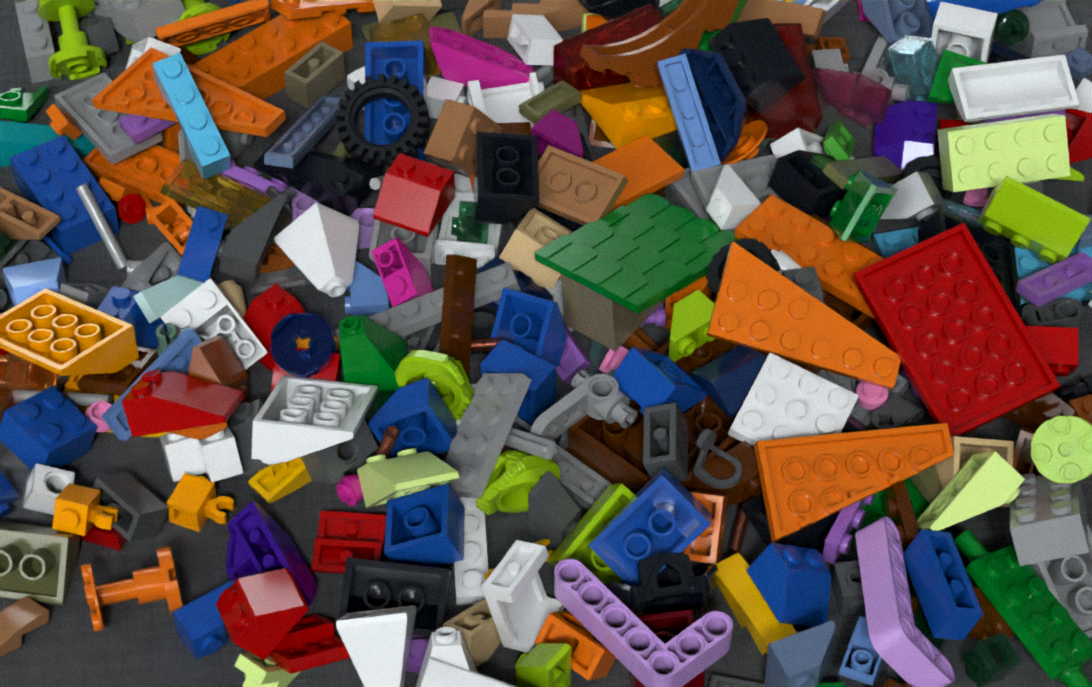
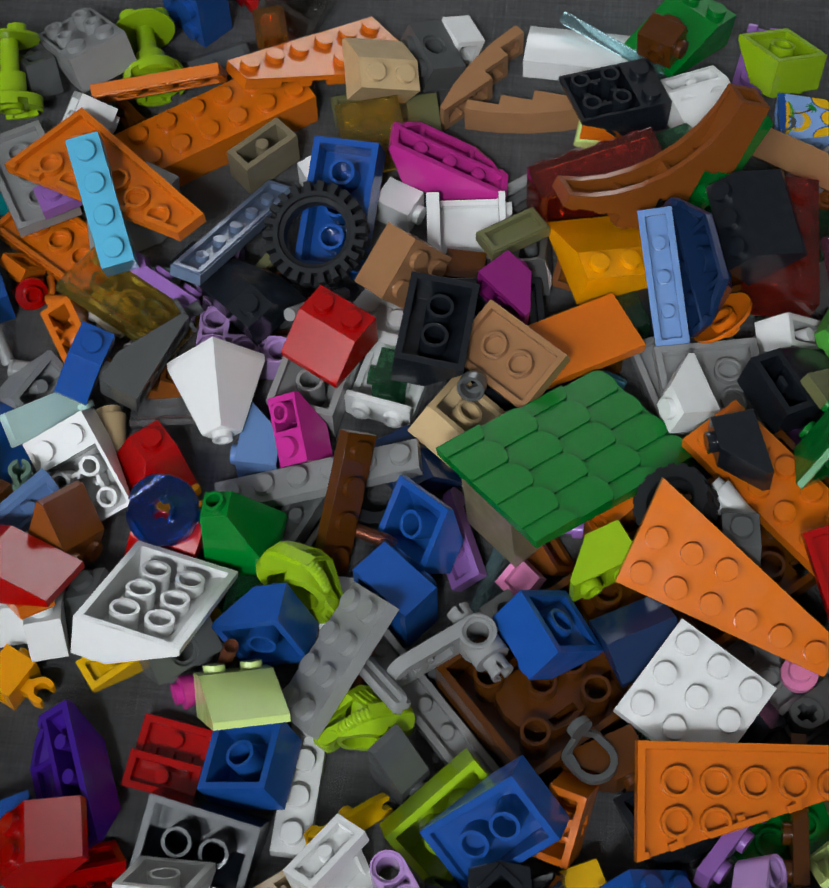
camera: 15 degrees right, 10 degrees up
white brick [507,14,564,66] -> none
dark grey brick [643,402,688,482] -> none
copper piece [726,496,754,558] -> none
none -> dark grey hinge [457,370,487,402]
none -> black slope [703,409,774,491]

